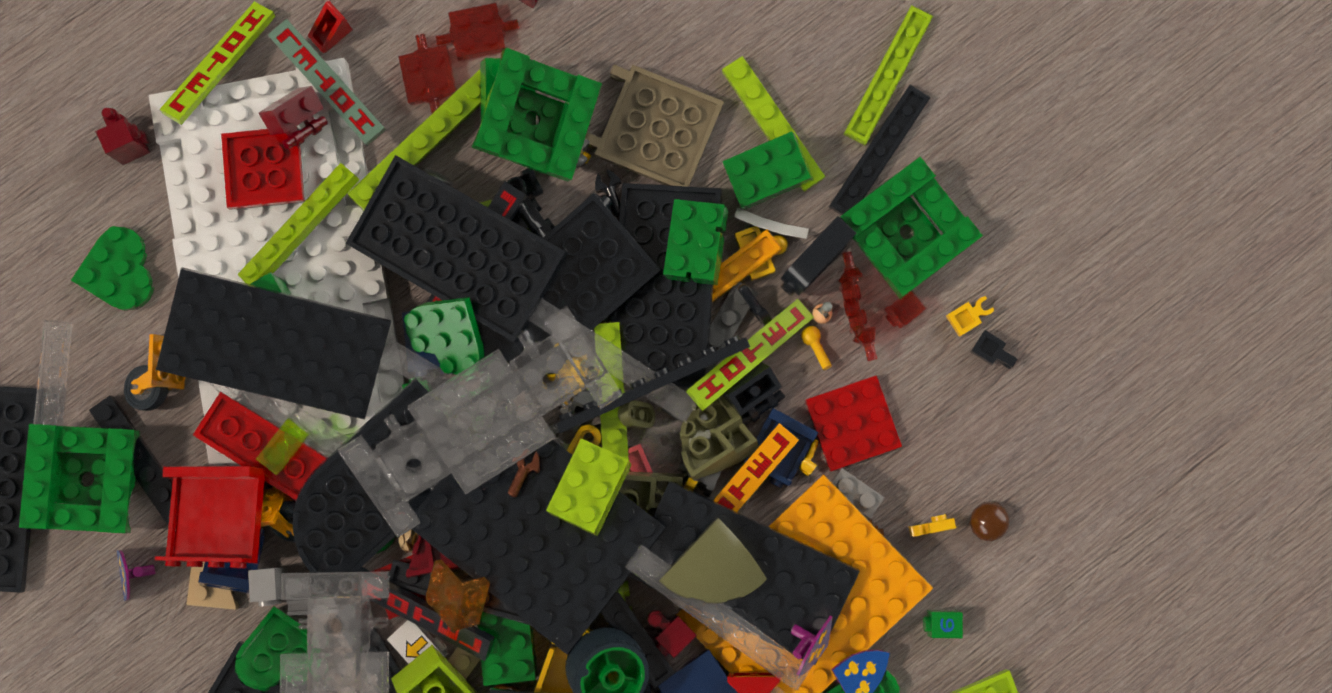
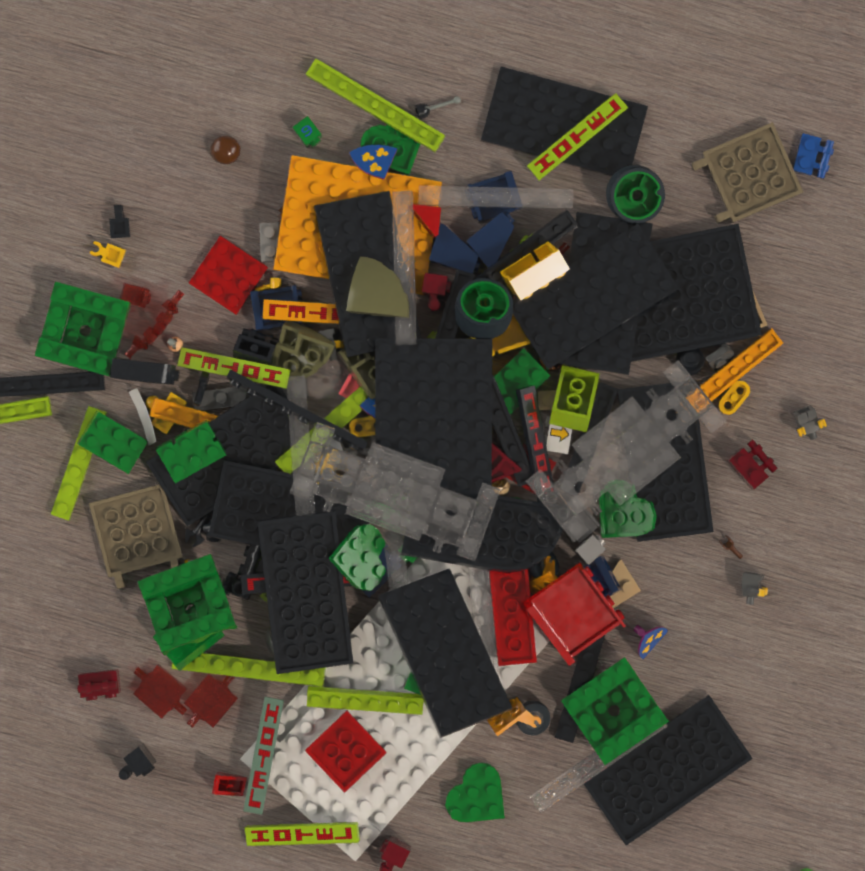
camera: 125 degrees left, 5 degrees up
clear neon green plate [256,418,311,475] -> none
dark red brick [259,86,328,150] -> none
clear orange bracket [426,559,490,632] -> none
copper bar [508,448,540,497] -> none
lime brick [546,438,631,536] -> none
olive plate [618,400,655,429] -> none
shield [791,616,833,676] -> none
yellow bar [801,326,832,370] -> none
yellow plate [908,514,956,537] -> none

